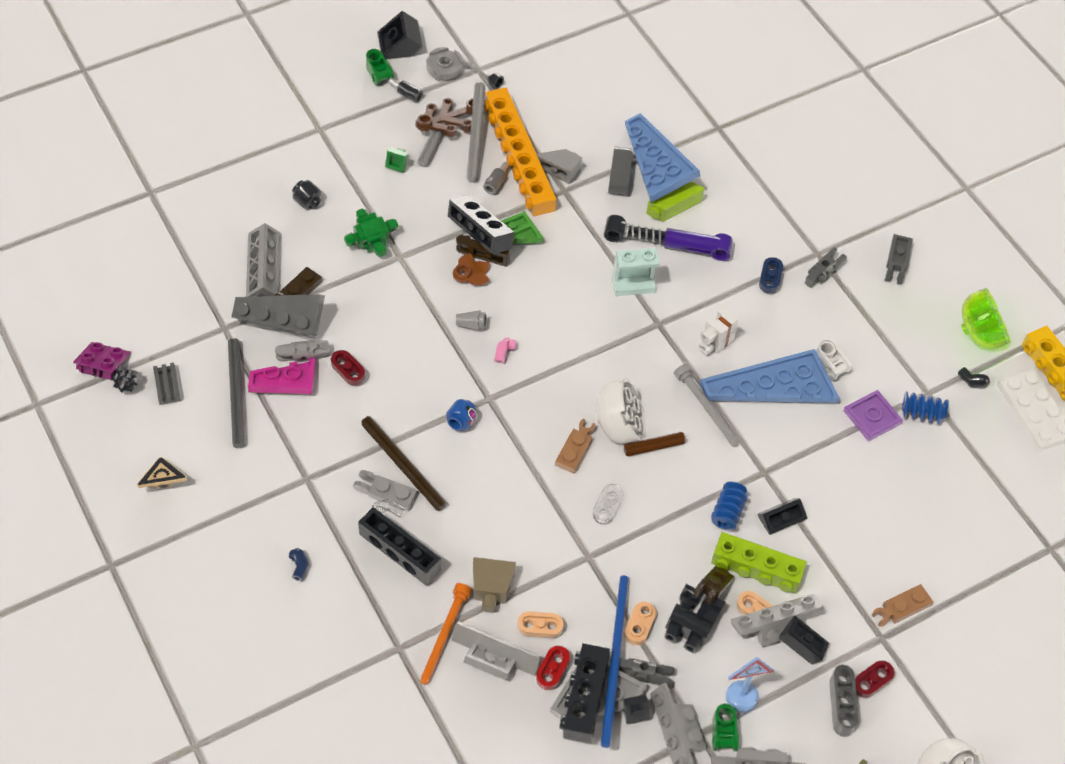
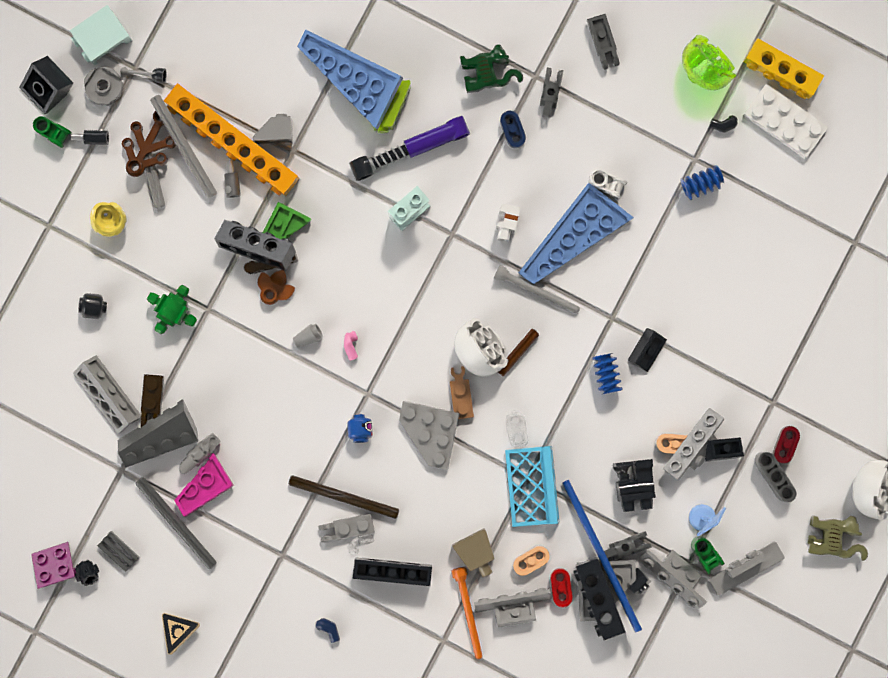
camera: 30 degrees left, 30 degrees up
dark red plate [331,350,365,385] -> none
green tile [385,147,408,173] -> none
dark grey beam [608,146,633,195] -> none
light nougat plate [625,602,656,645] -> none
dark brown hinge [693,566,735,604] -> none
lime brick [711,531,807,594] -> none
medium lavender tile [843,390,903,442] -> none
medium nougat plate [871,584,933,627] -> none
none -> light aqua panel [70,5,132,65]
none -> light yellow piece [90,202,127,237]
none -> light grey plate [399,401,460,470]
none -> dark green animal [460,44,523,93]
none -> medium azure fence [505,446,560,527]

